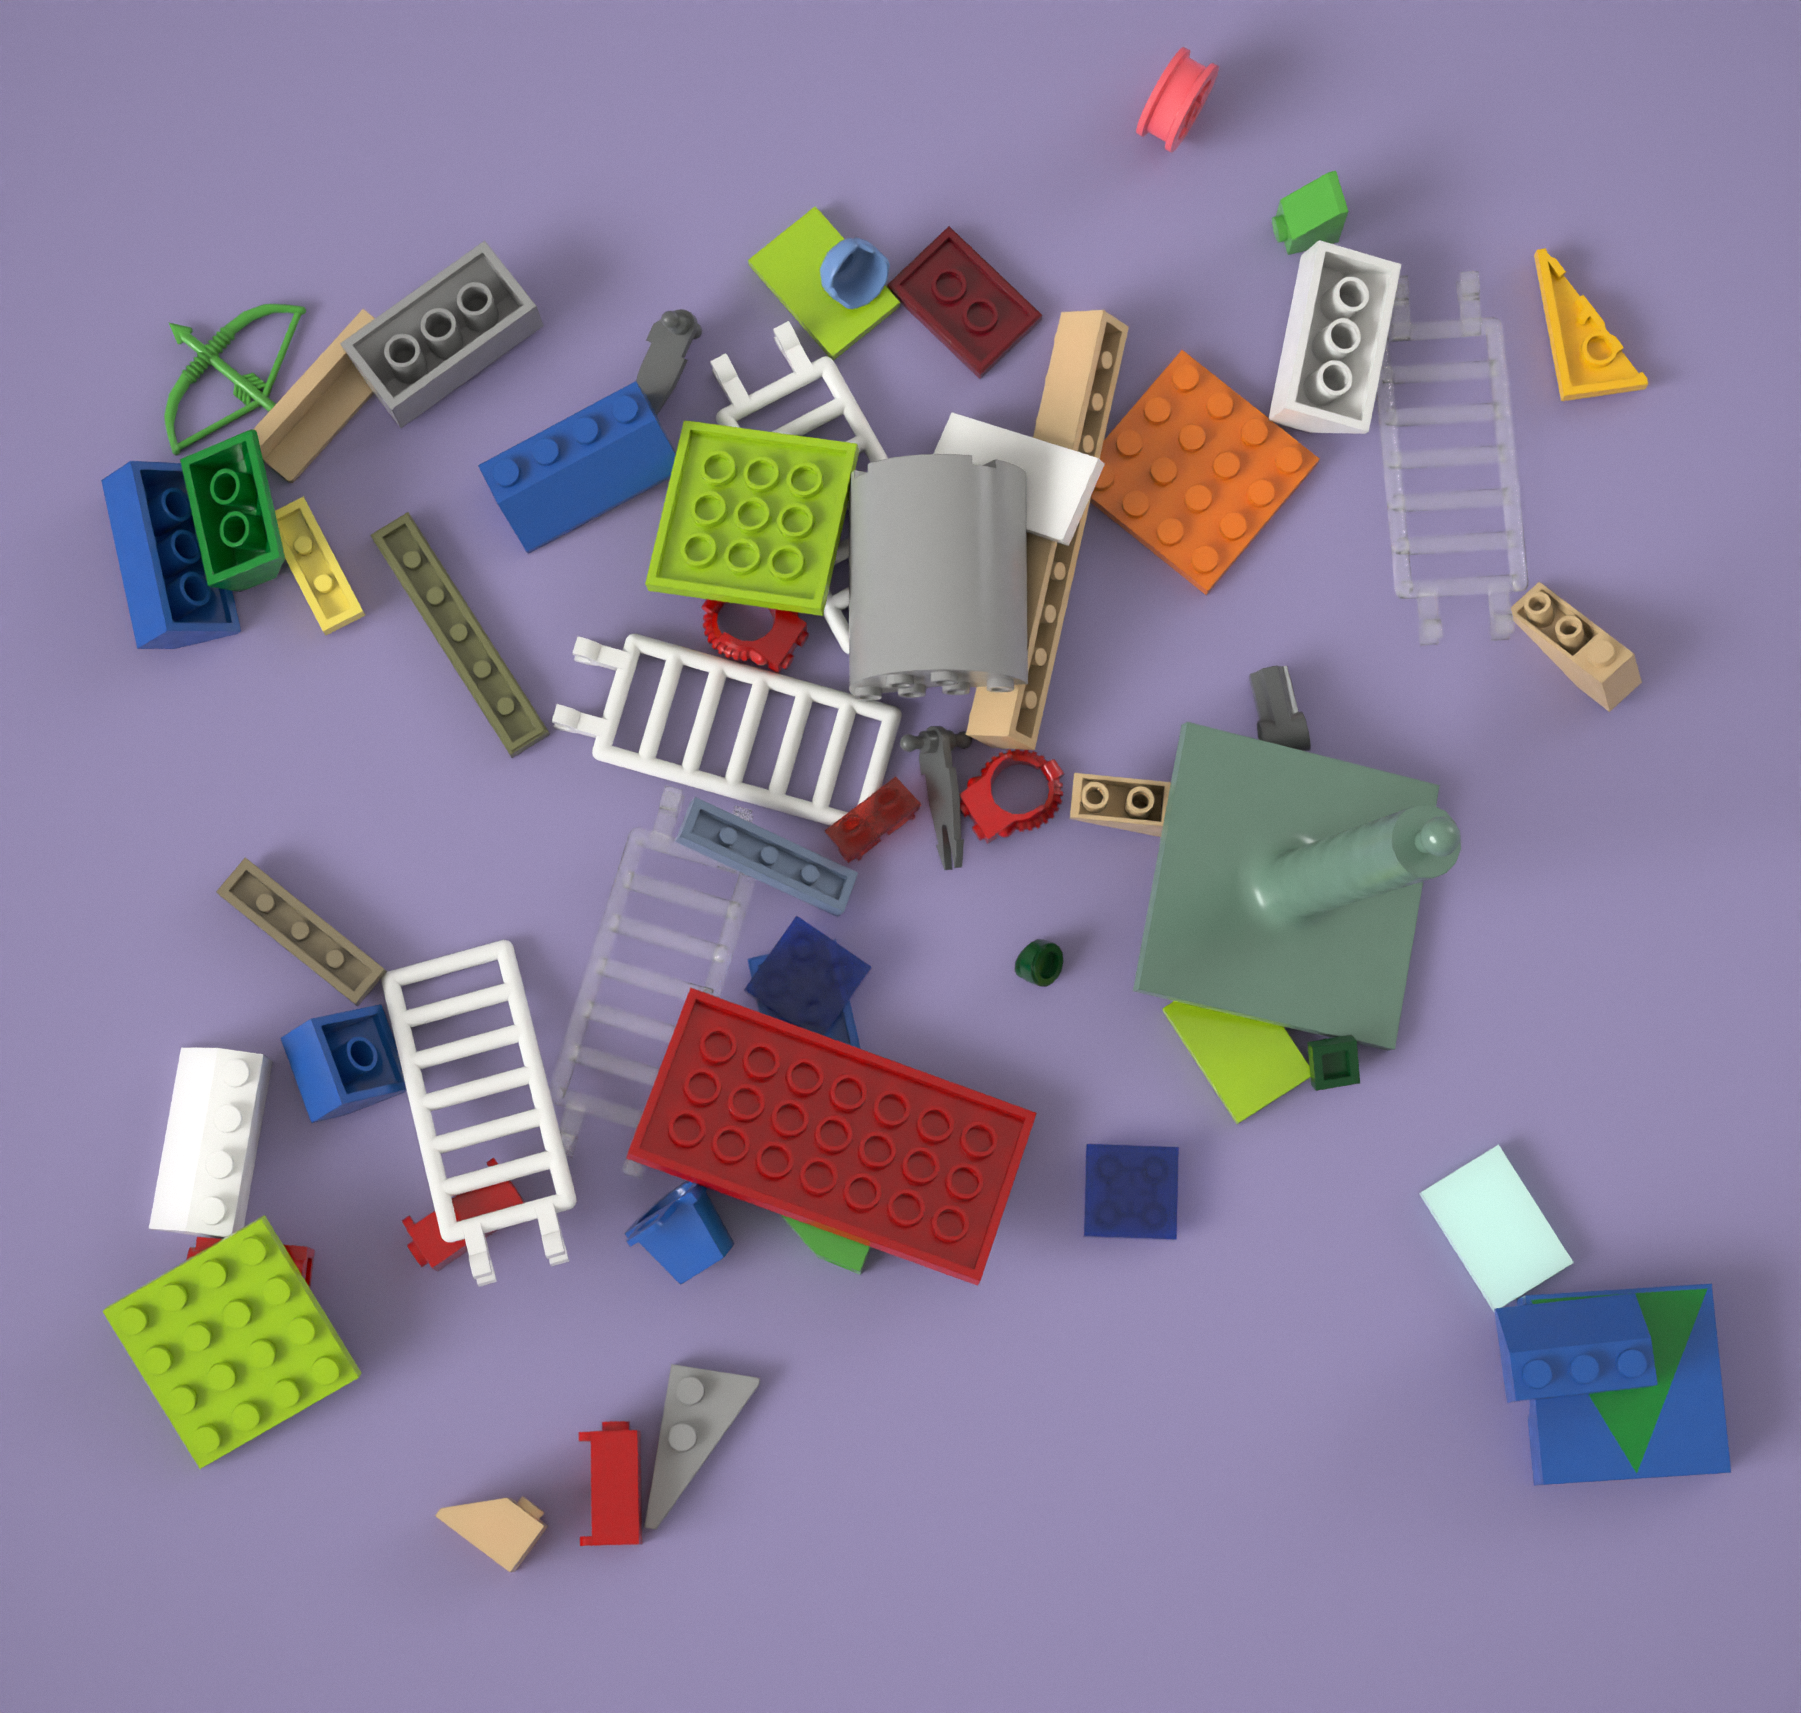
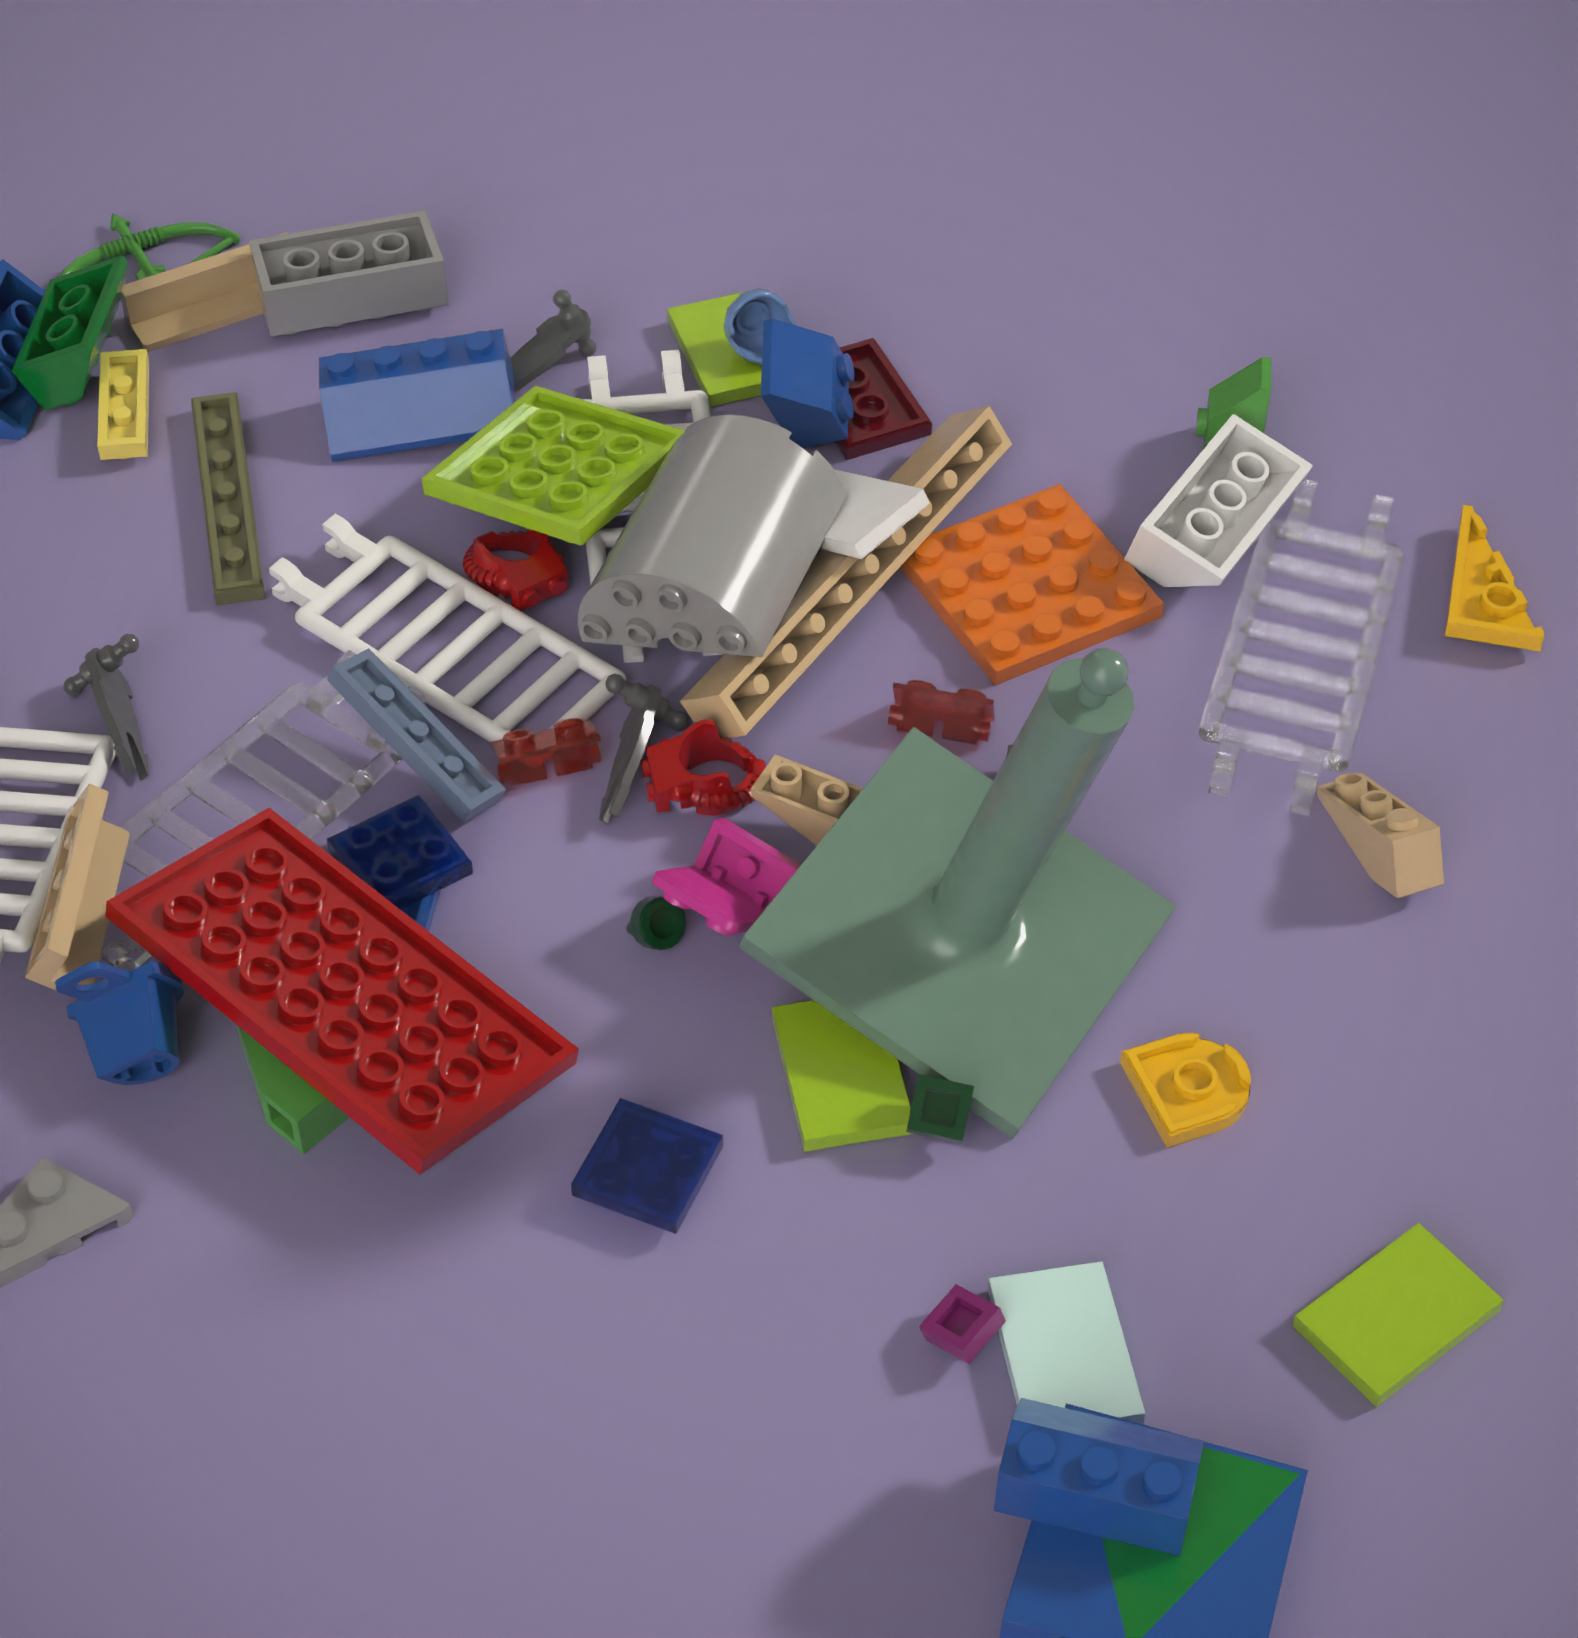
camera: 20 degrees right, 30 degrees down
coral wheel [1136,47,1219,153] -> none
none -> tan panel [25,783,130,999]
none -> dark grey piece [63,634,149,781]
none -> dark pink bracket [651,818,801,936]
none -> blue slope [761,318,854,448]
none -> clear red hinge [888,680,995,745]
none -> magenta plate [919,1284,1006,1364]
none -> yellow tile [1120,1033,1251,1148]
none -> lime tile [1292,1223,1504,1408]

